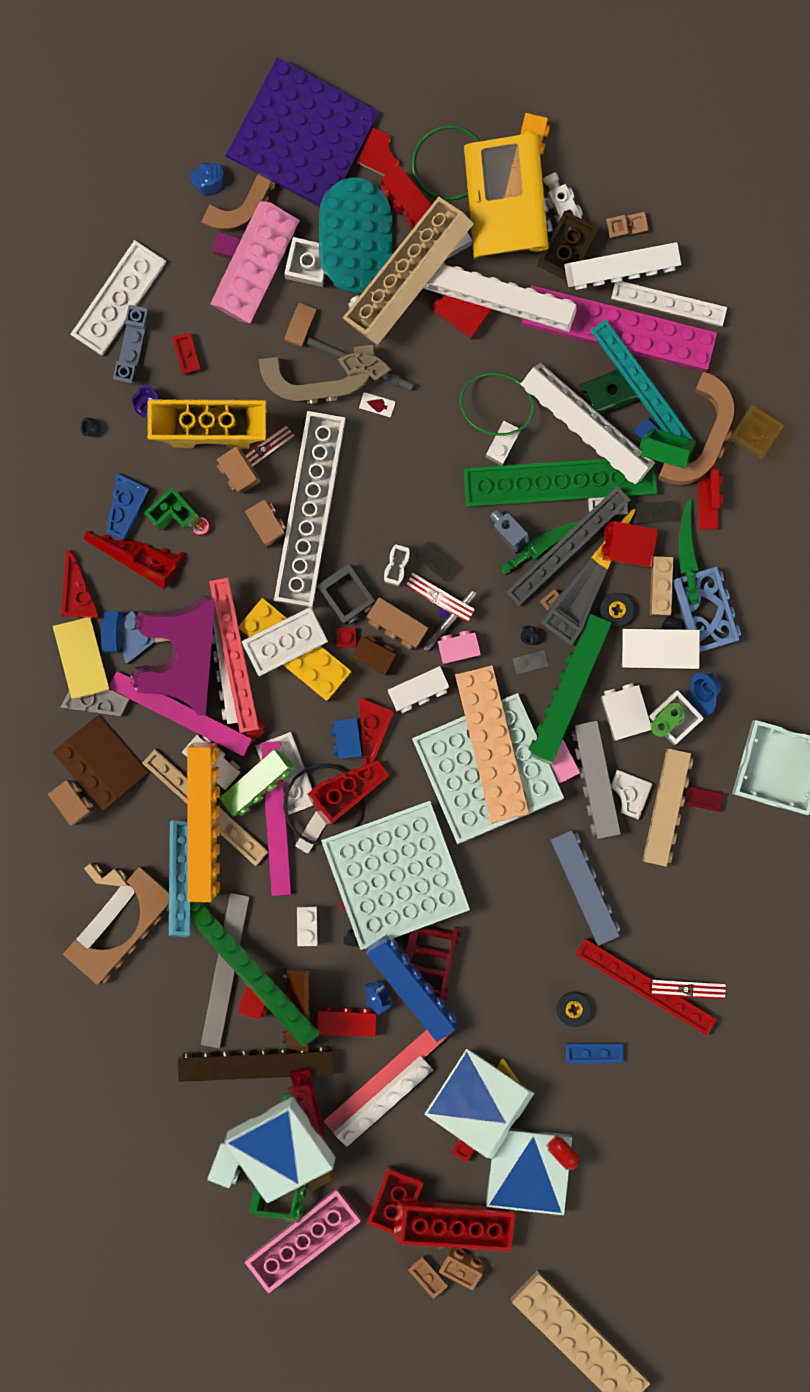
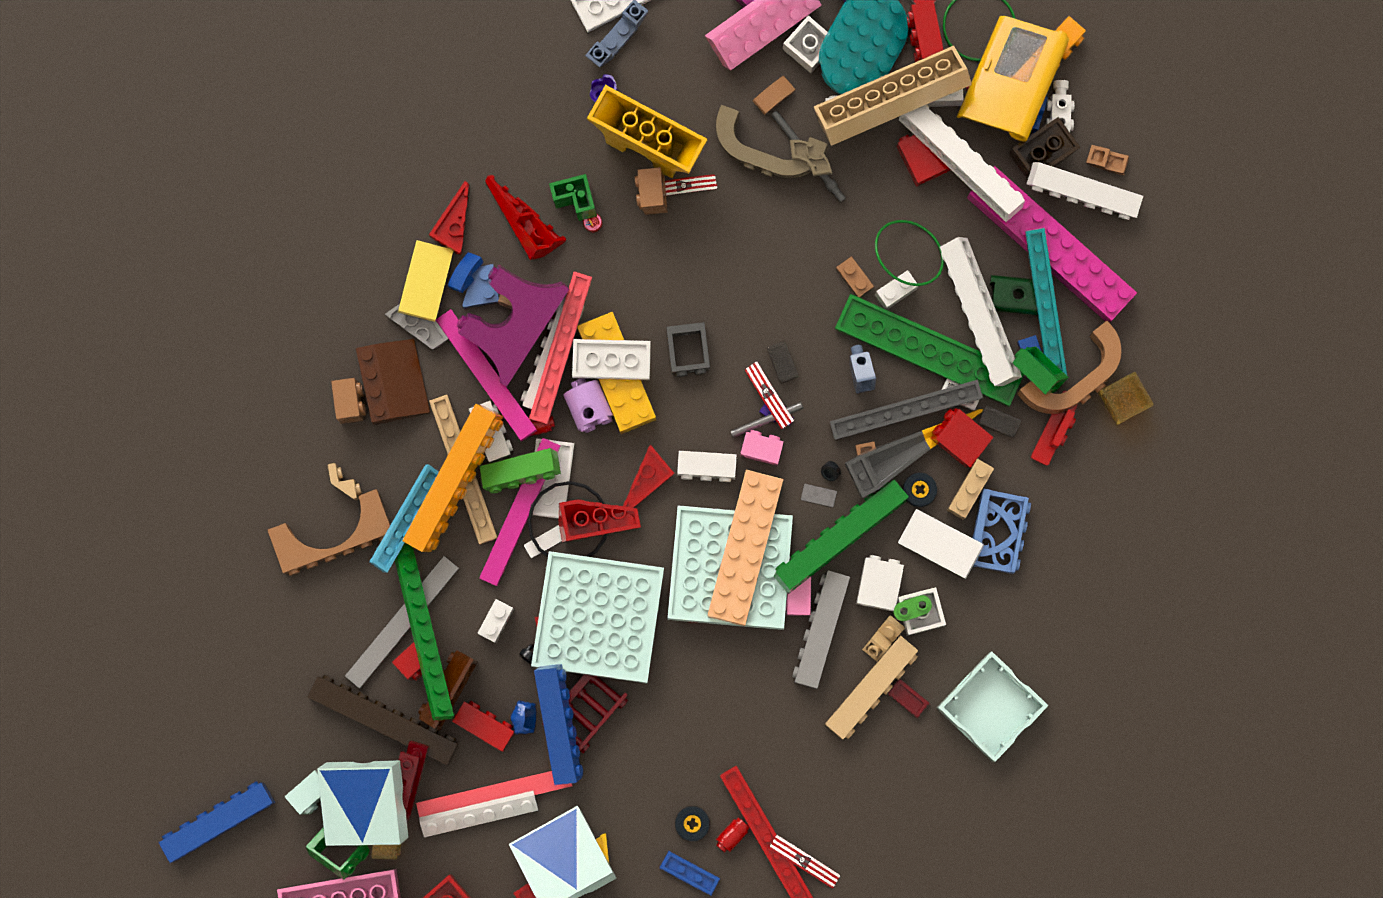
camera: 30 degrees right, 5 degrees down
white sticker [76,884,135,949] -> none
black tile [81,417,100,437] -> none
blue wing [106,473,151,541] -> none
red plate [172,332,201,375] -> none
medium nougat brick [245,499,286,548] -> none
white brick [274,411,346,608] -> none
blue brick [331,718,362,759] -> none
red plate [336,627,356,648] -> none
reddish brown brick [351,636,396,675] -> none
white sticker [359,392,395,417] -> none
medium nougat brick [367,597,428,650] -> none
white brick [384,545,409,587] -> none
green sword [501,521,580,575] -> none
sand blue brick [550,830,621,946] -> none
white tile [610,770,653,820] -> none
white plate [611,281,727,327] -> none
black tile [661,616,682,630] -> none
green sword [679,499,699,605] -> none
blue piece [690,673,721,716] -> none
none -> blue brick [158,781,275,863]
none -> lavender cylinder [563,378,613,433]
none -> red head [716,817,749,853]
none -> medium nougat plate [836,256,874,298]
none -> tan slope [862,615,905,661]

